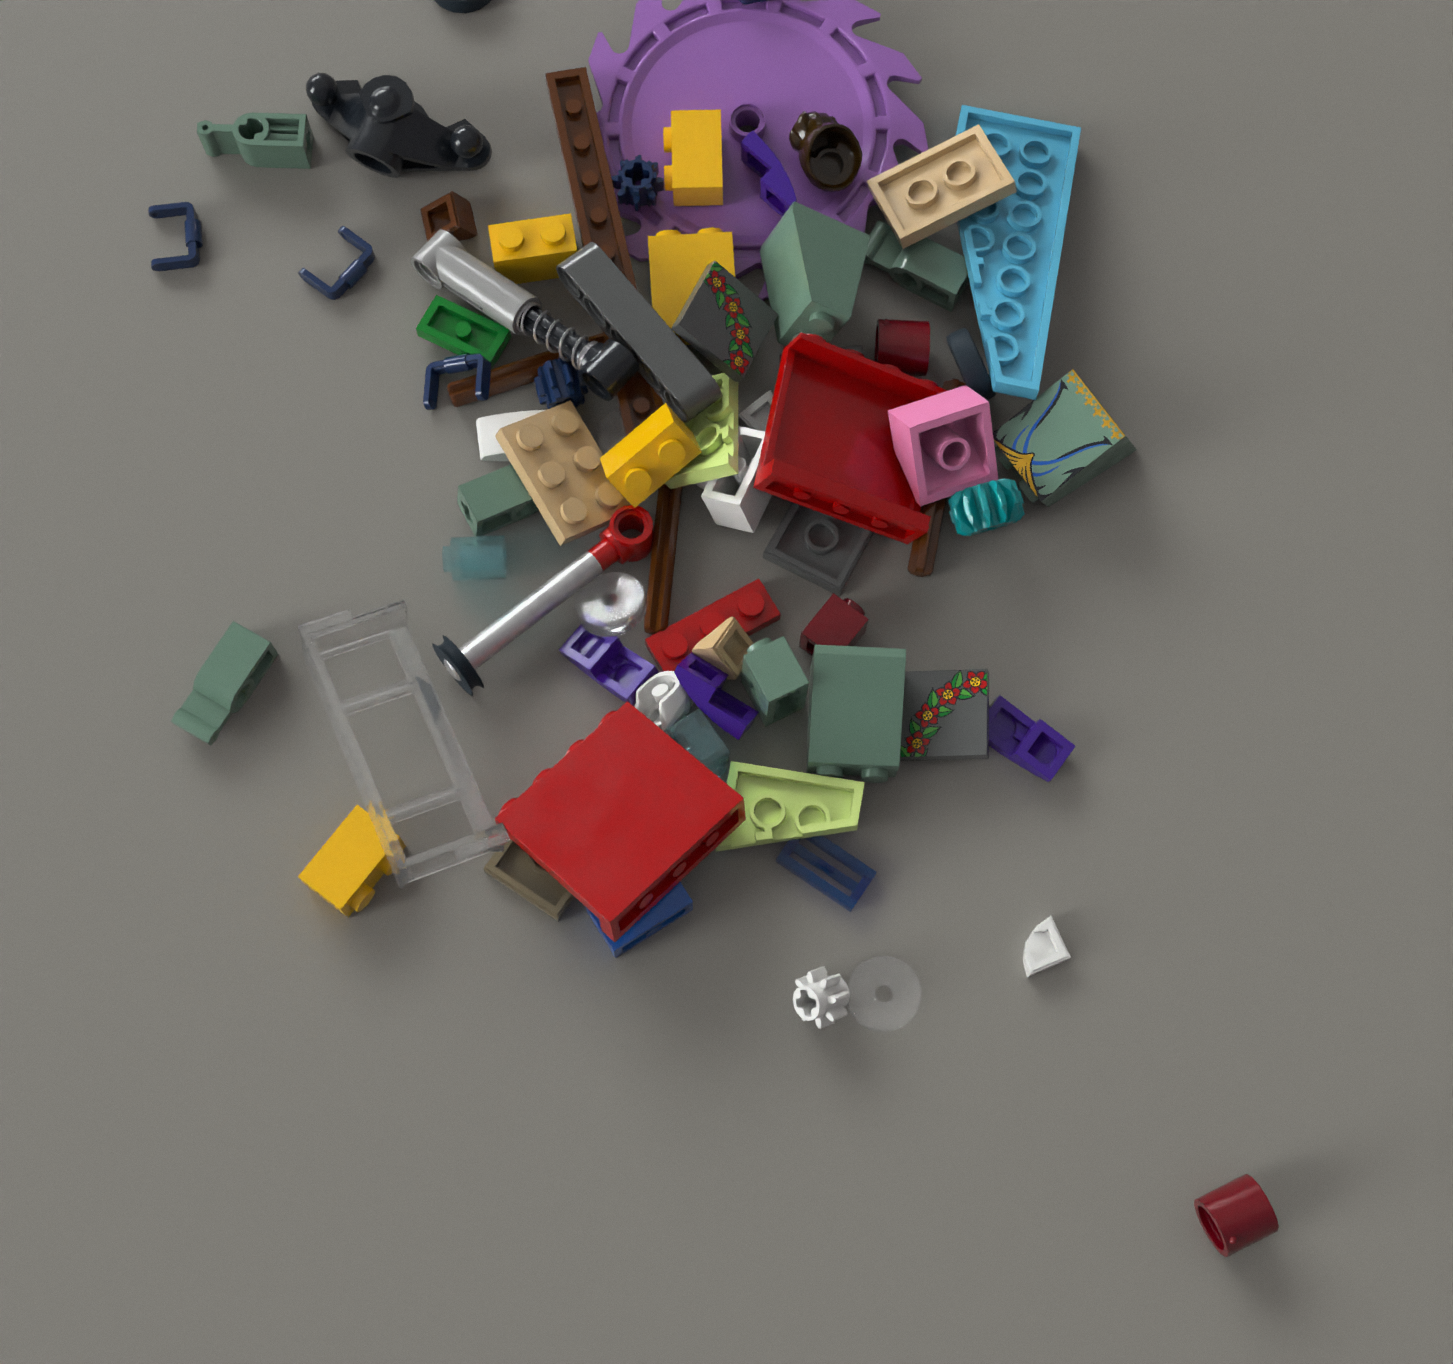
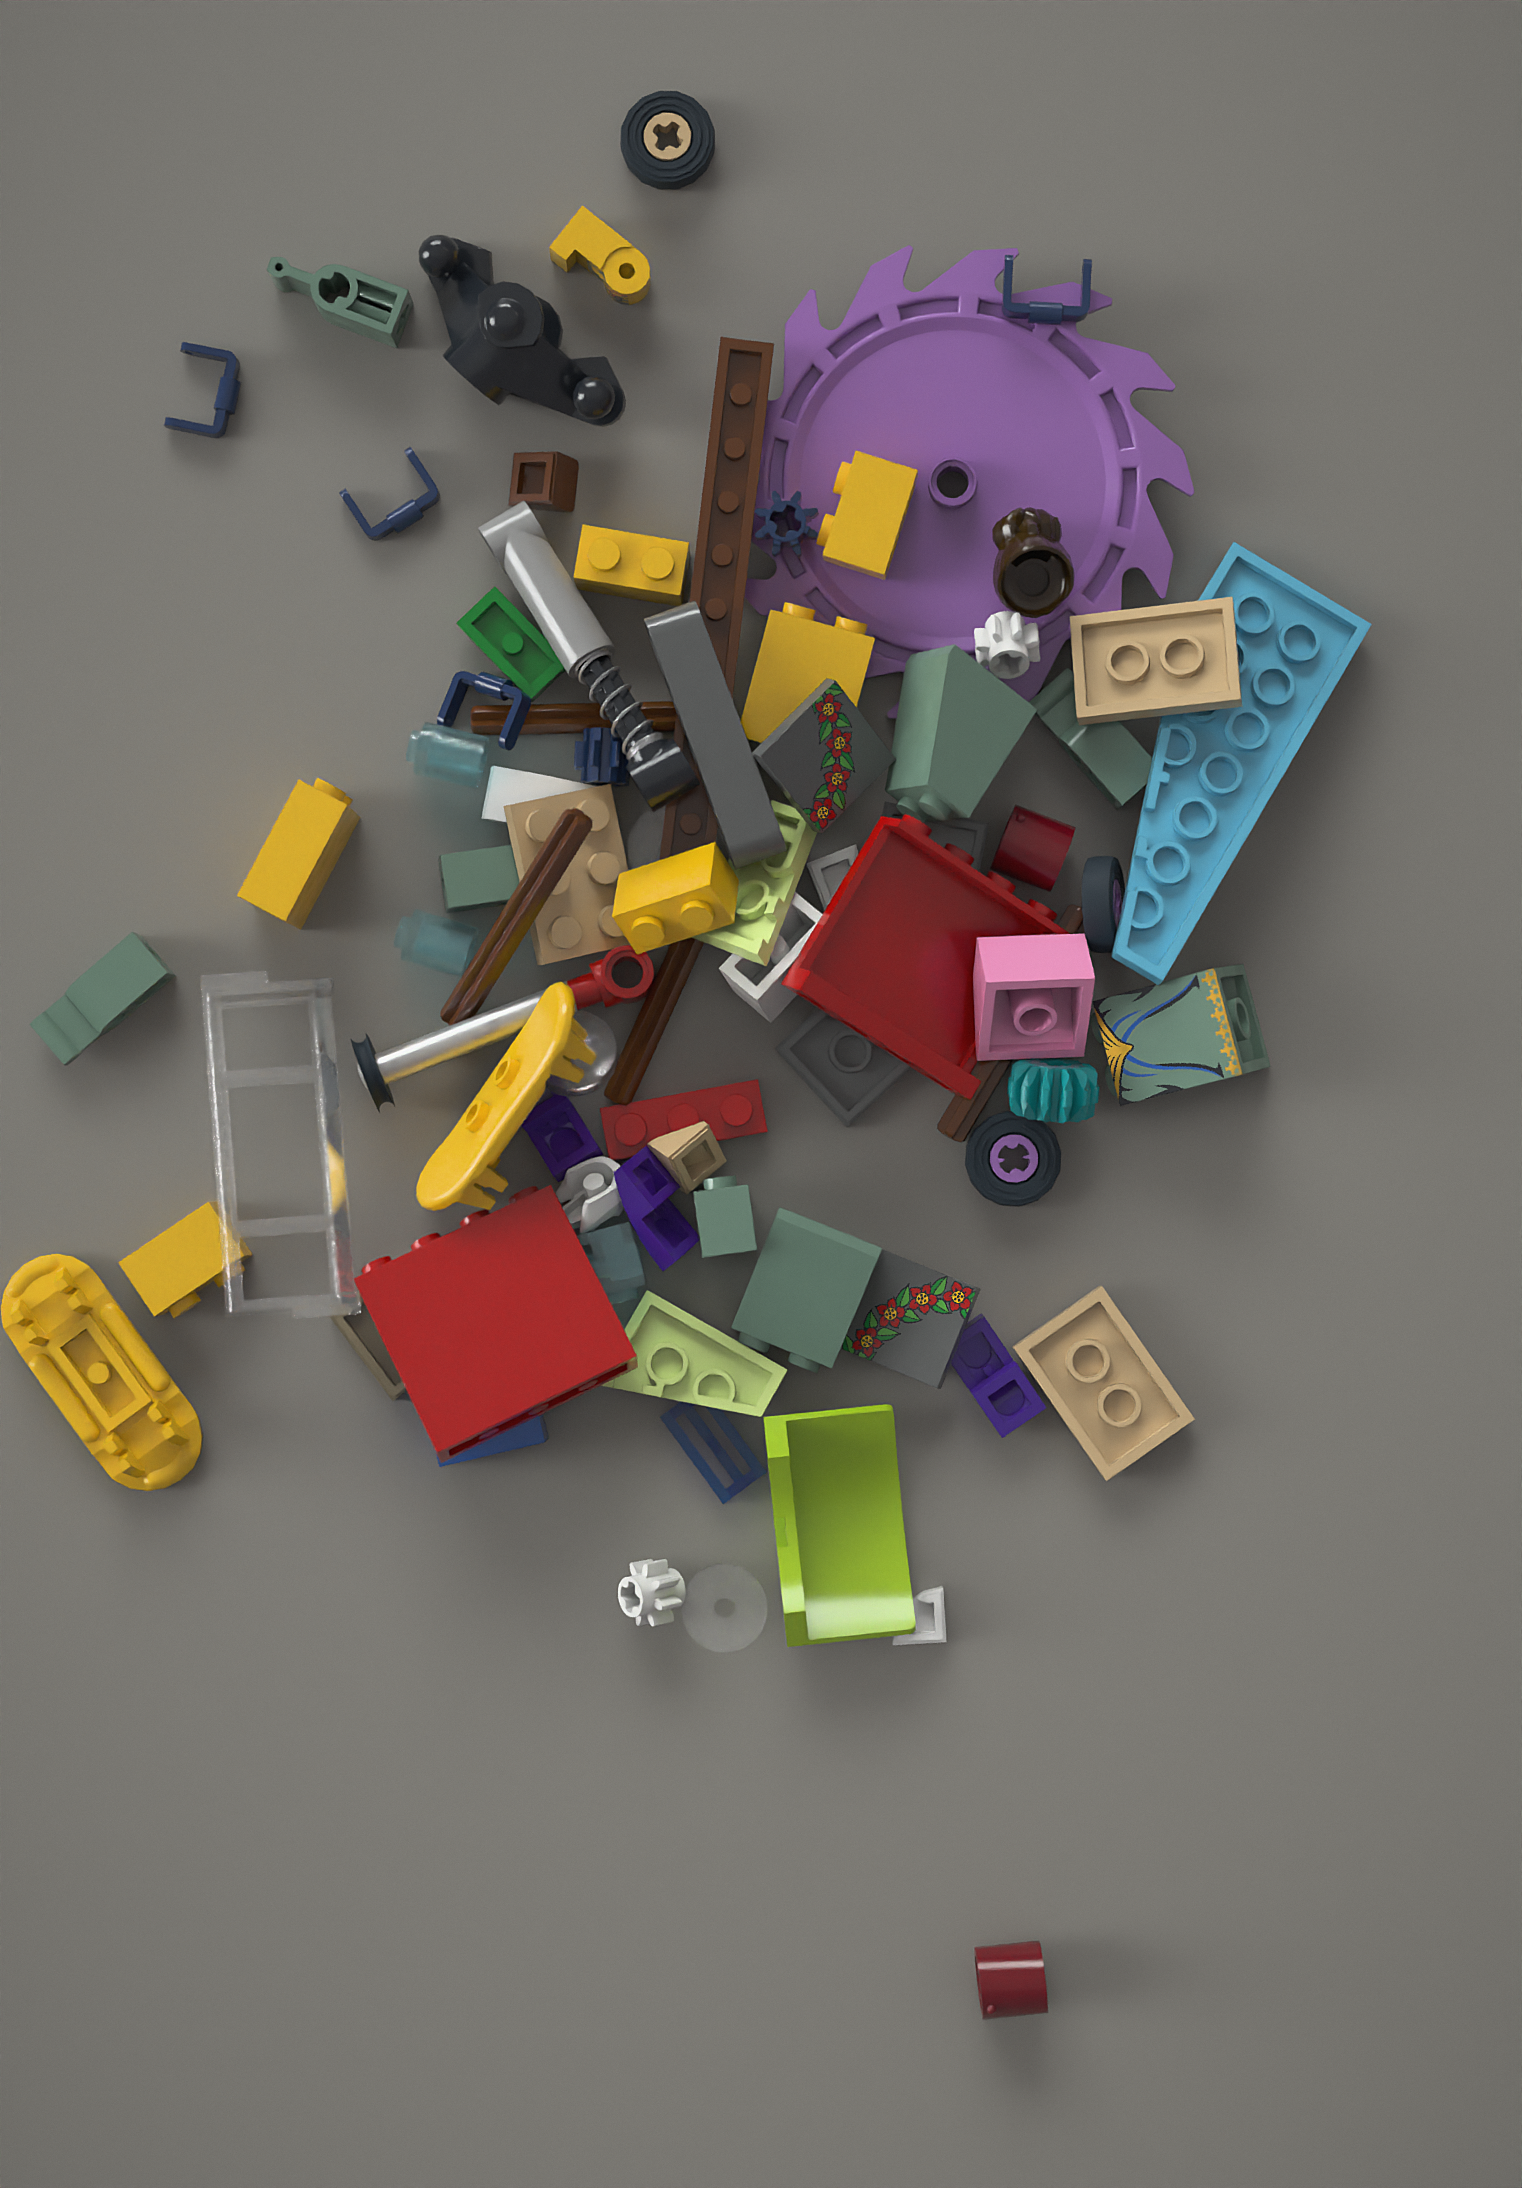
camera: 25 degrees right, 15 degrees up
dark purple slope [741,130,797,217] -> none
dark red brick [799,593,869,656] -> none
none -> yellow piece [1,1254,203,1491]
none -> yellow brick [237,778,361,930]
none -> clear light blue brick [406,722,490,789]
none -> yellow piece [416,982,597,1211]
none -> reddish brown axle [440,808,593,1026]
none -> yellow leg [549,205,651,305]
none -> lime panel [763,1404,916,1647]
none -> black bush [965,1111,1062,1207]
none -> white gear [974,611,1040,679]
none -> tan plate [1012,1286,1195,1481]

